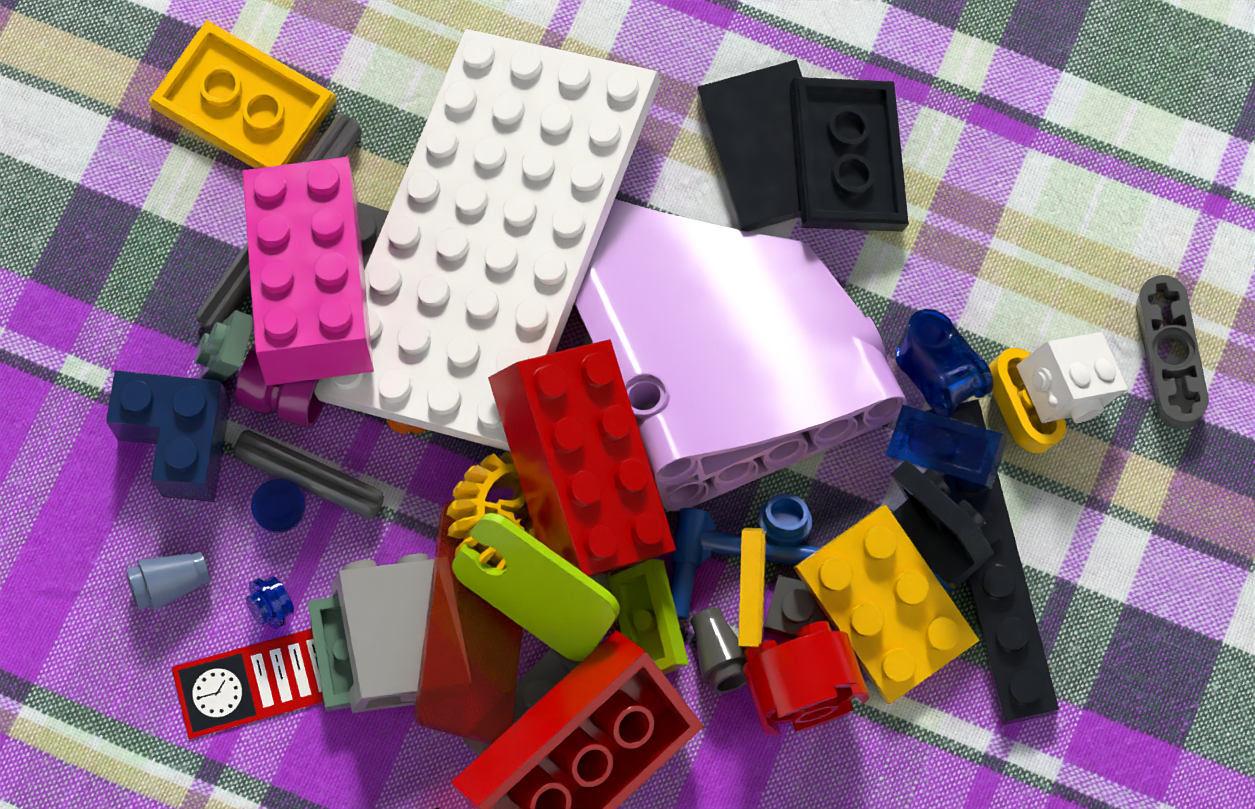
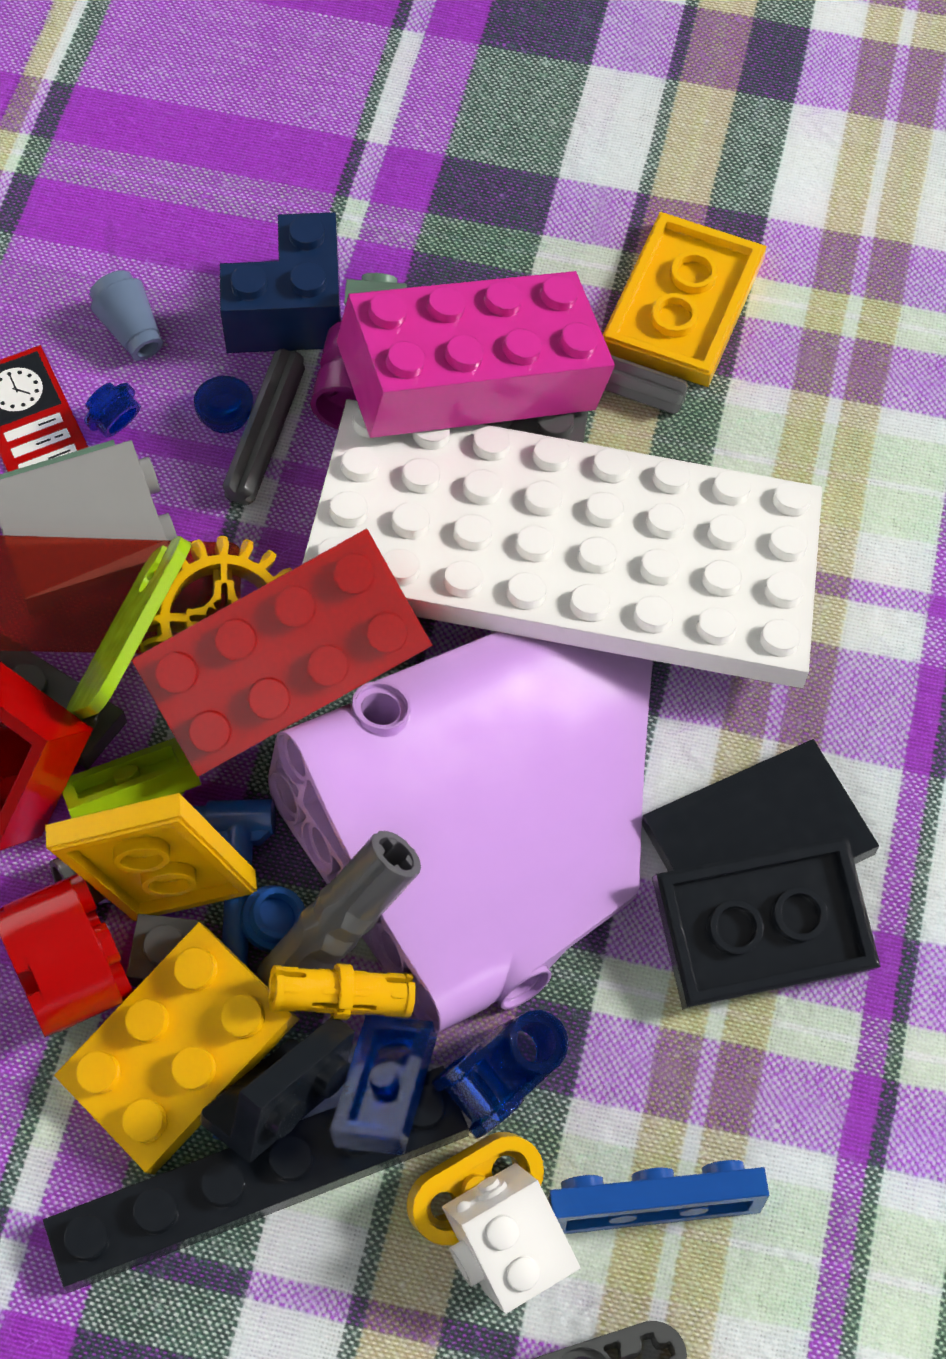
camera: 75 degrees right, 10 degrees down
none -> dark grey axle [257,831,421,987]
none -> yellow pin [268,963,416,1021]
none -> blue plate [548,1160,770,1234]

